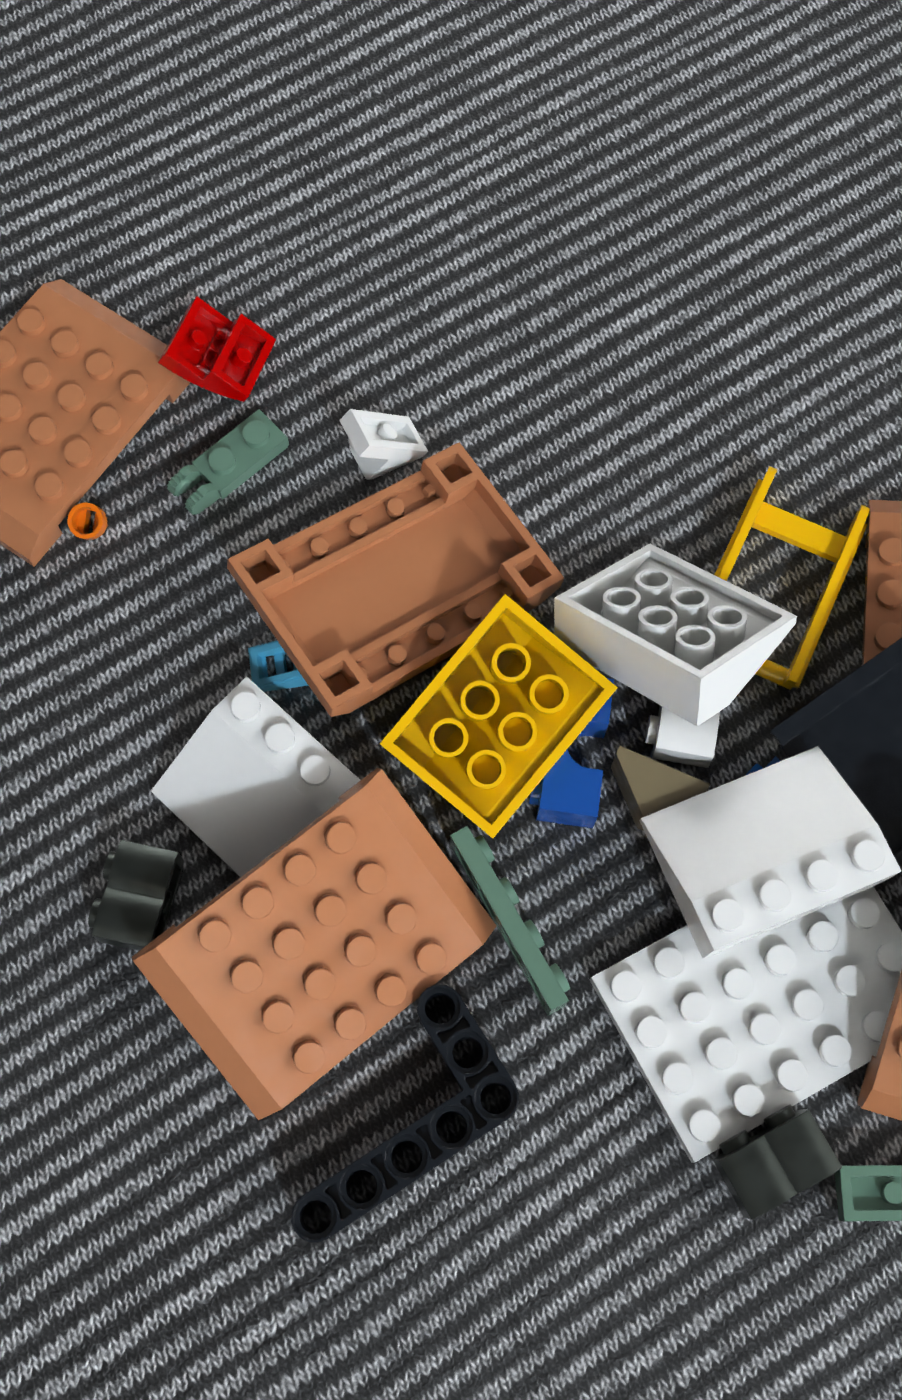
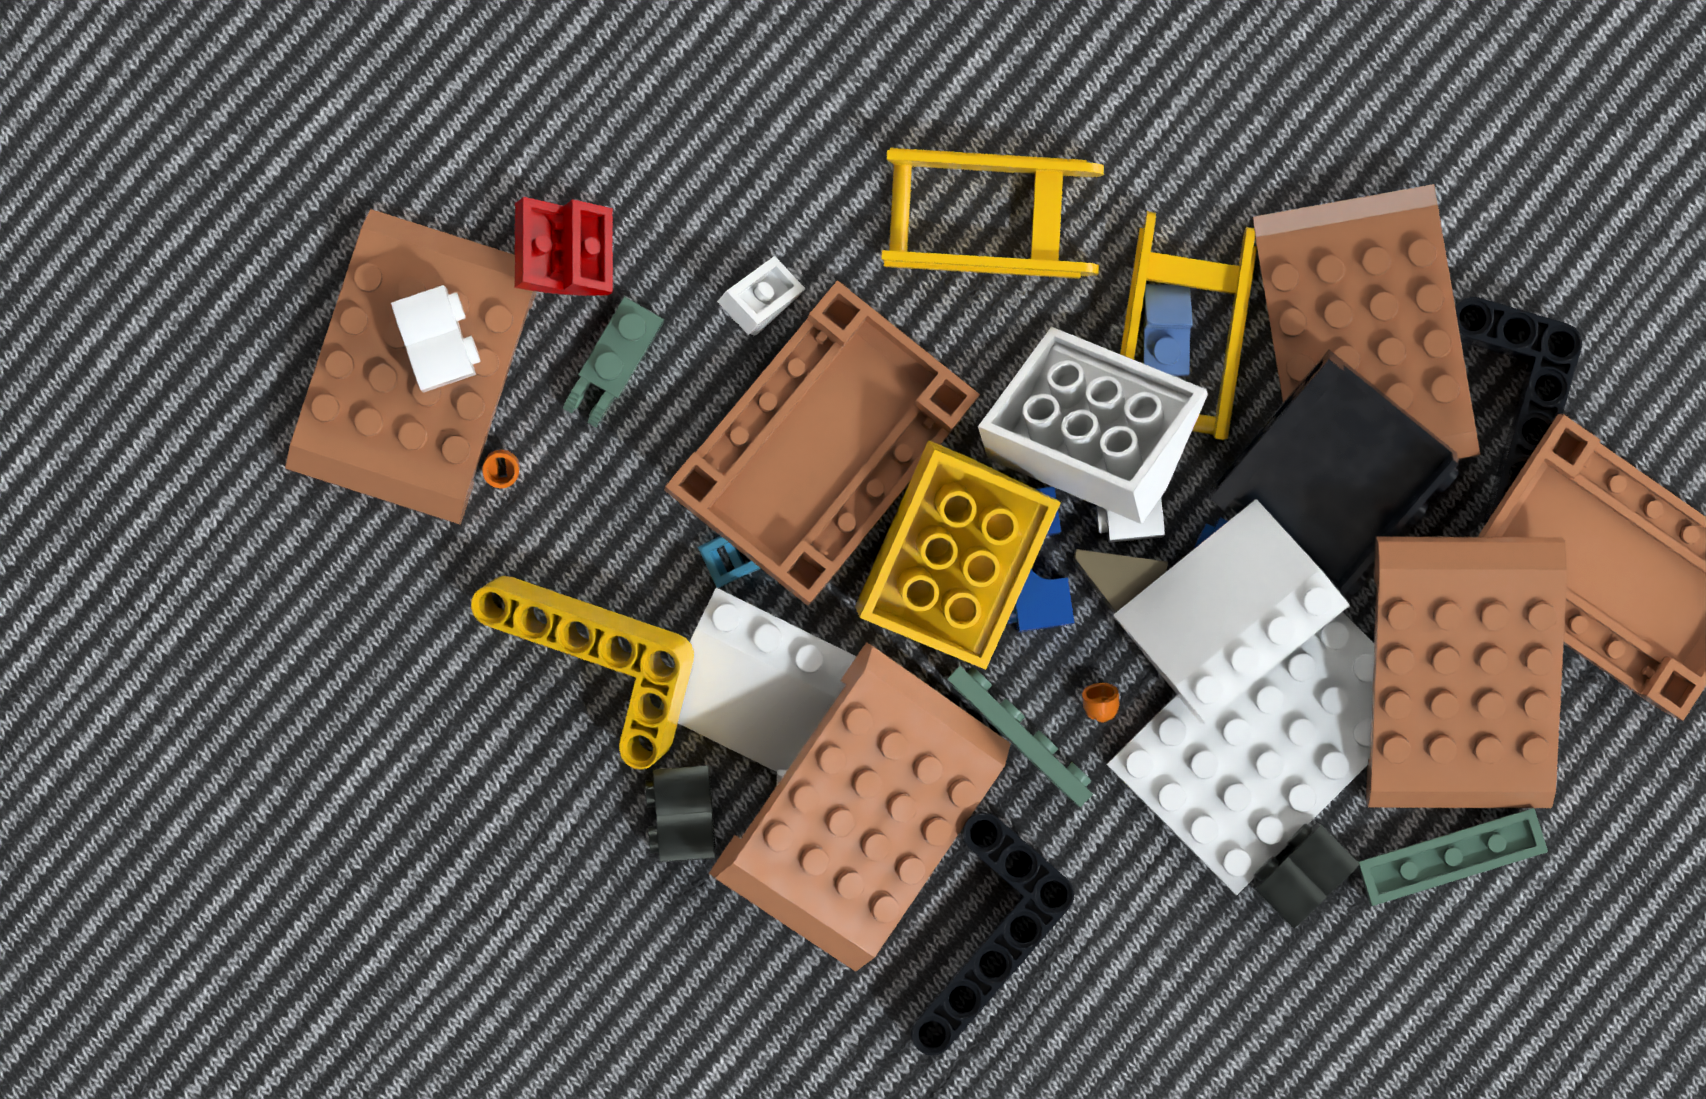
camera: 15 degrees left, 15 degrees up
none -> white brick [391,285,481,392]
none -> yellow beam [471,576,694,770]
none -> yellow piece [881,148,1104,279]
none -> orange hinge [1082,683,1120,723]
none -> medium blue slope [1143,284,1193,377]

